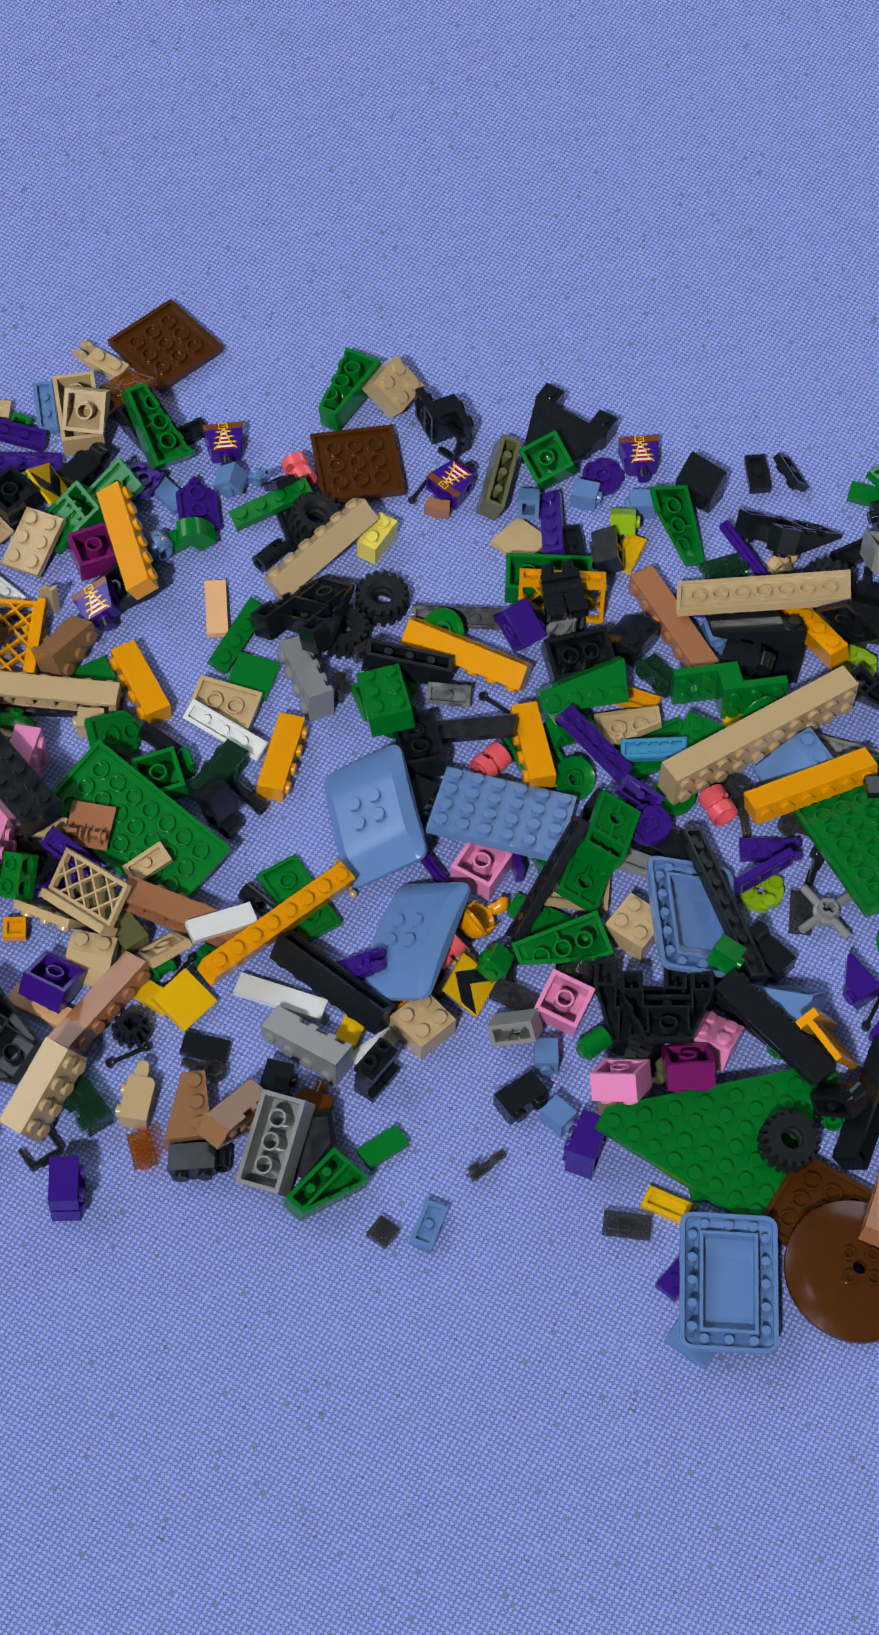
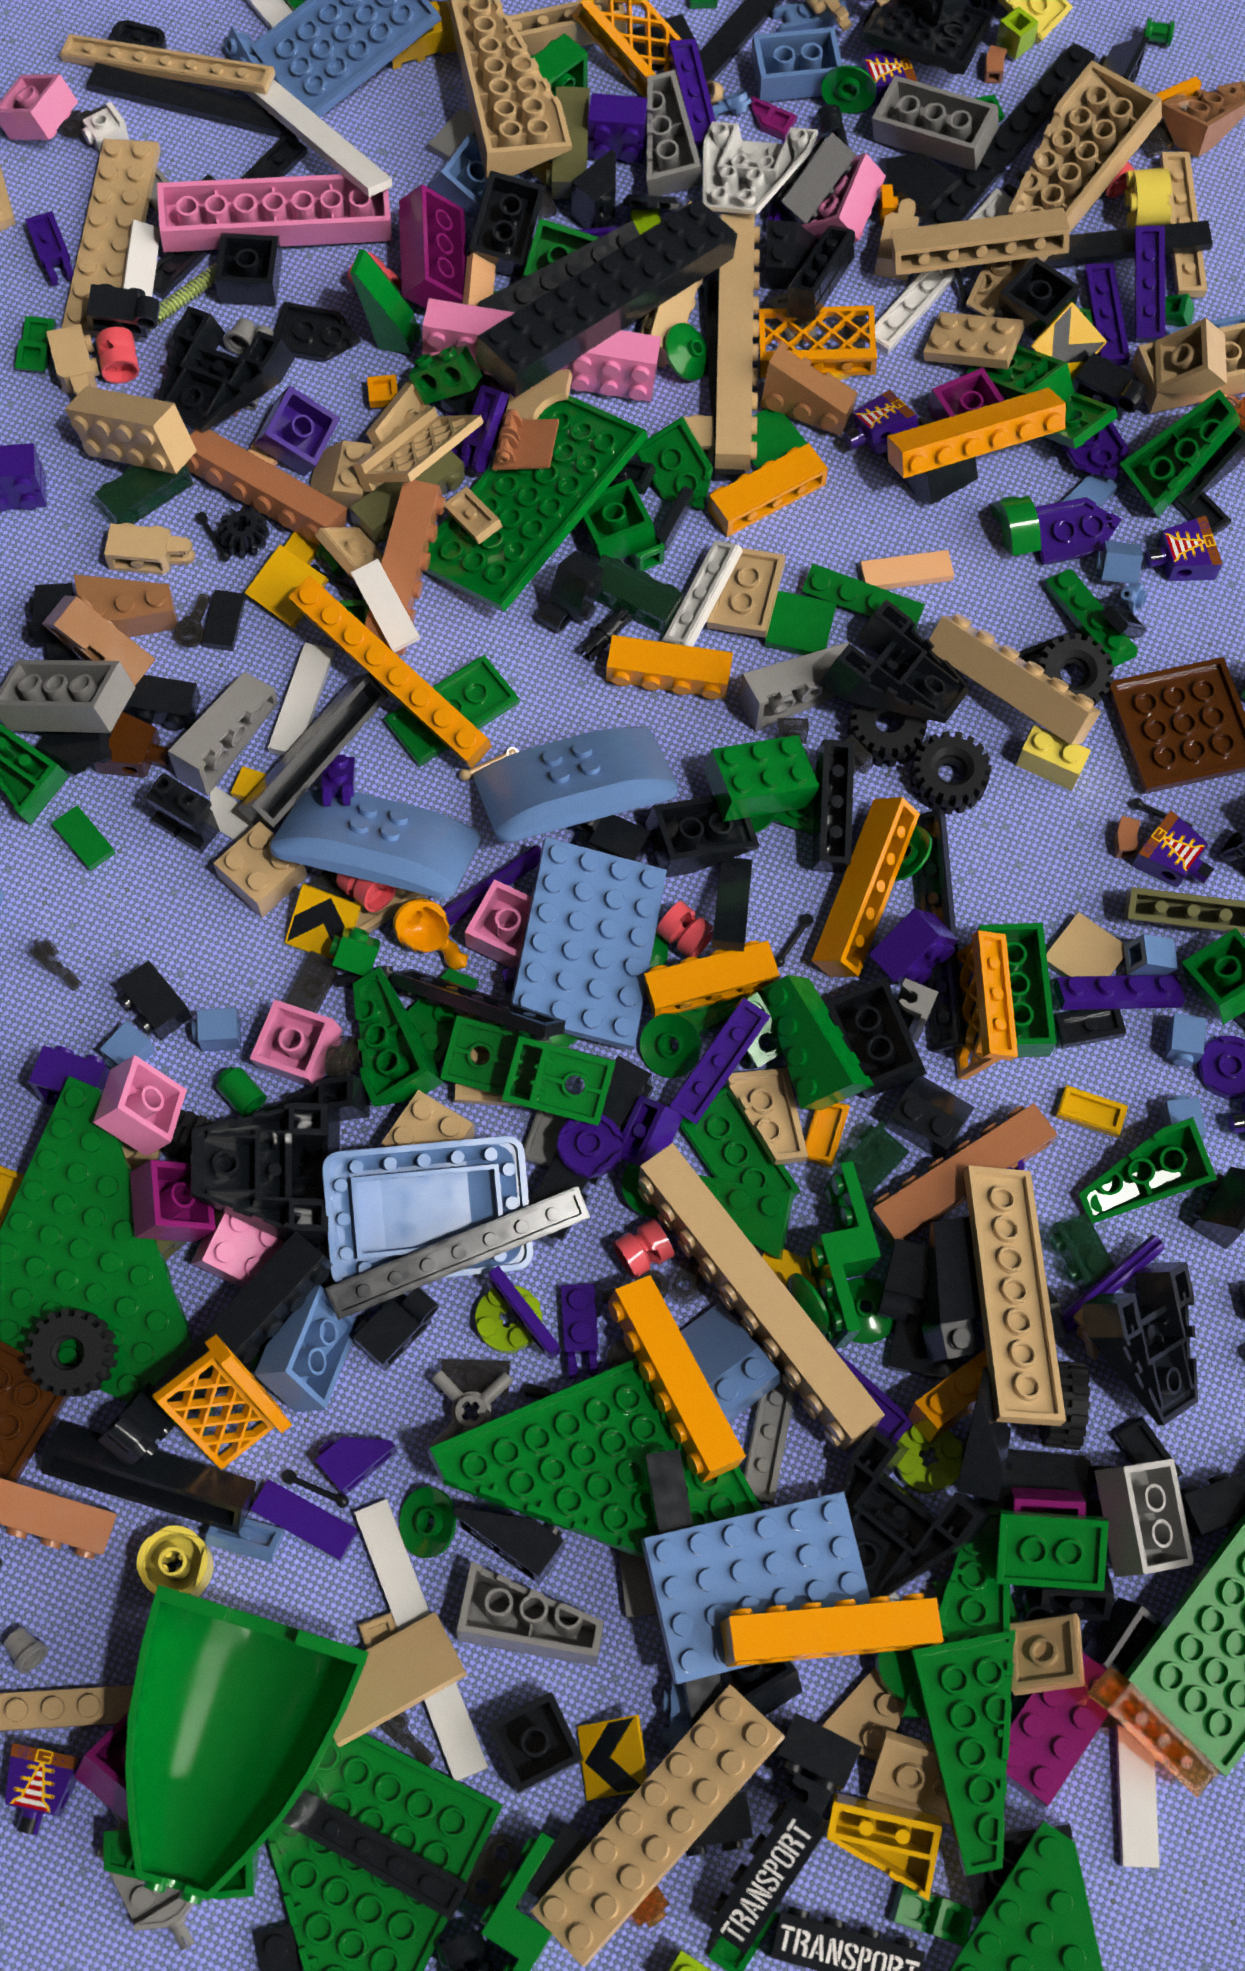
camera: 85 degrees right, 10 degrees up
black piece [18,1131,63,1171] -> none
tan tile [38,585,60,614] -> none
clear orange brick [126,1129,157,1170] -> none
medium blue head [144,530,174,561] -> none
black hinge [238,882,279,916] -> none
black hinge [252,538,292,572] -> none
coral wheel [281,452,317,488] -> none
black plate [426,682,472,707] -> none
light grey brick [487,1008,543,1047] -> none
black hips [539,560,589,623] -> none
black brick [589,525,625,575] -> none
lime brick [610,508,640,535] -> none
dark azure plate [621,736,688,762] -> none
green brick [705,933,747,975] -> none

